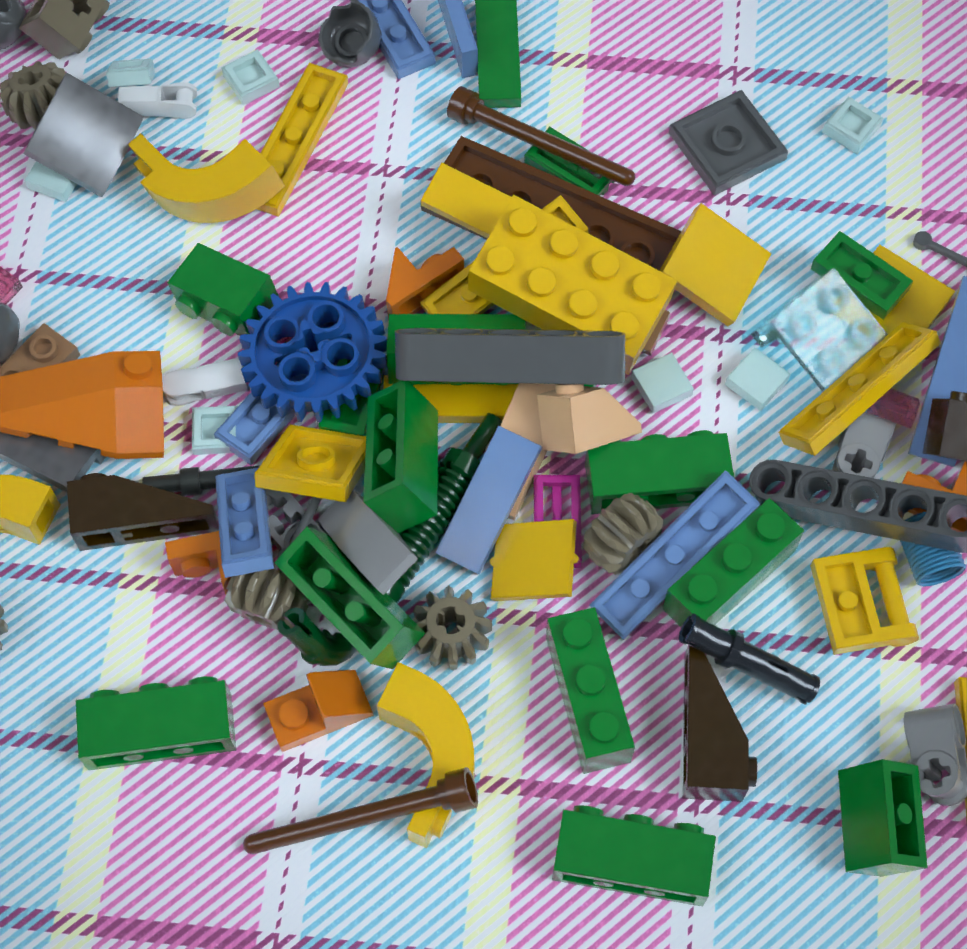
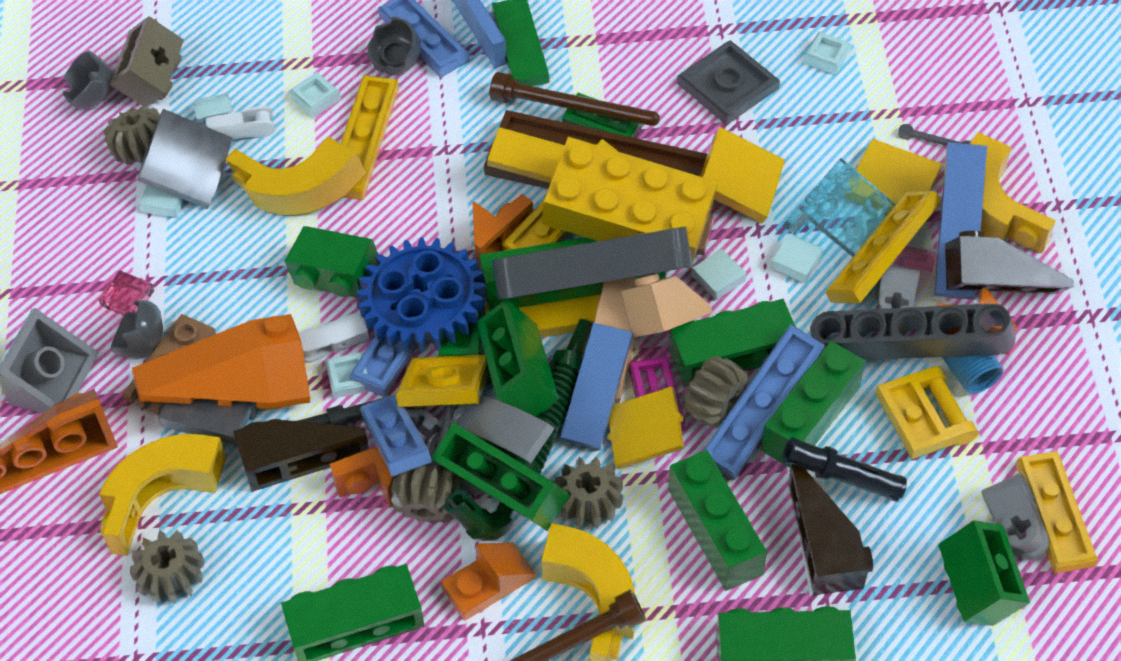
camera: 10 degrees left, 10 degrees down
green plate [811,231,913,320] -> none

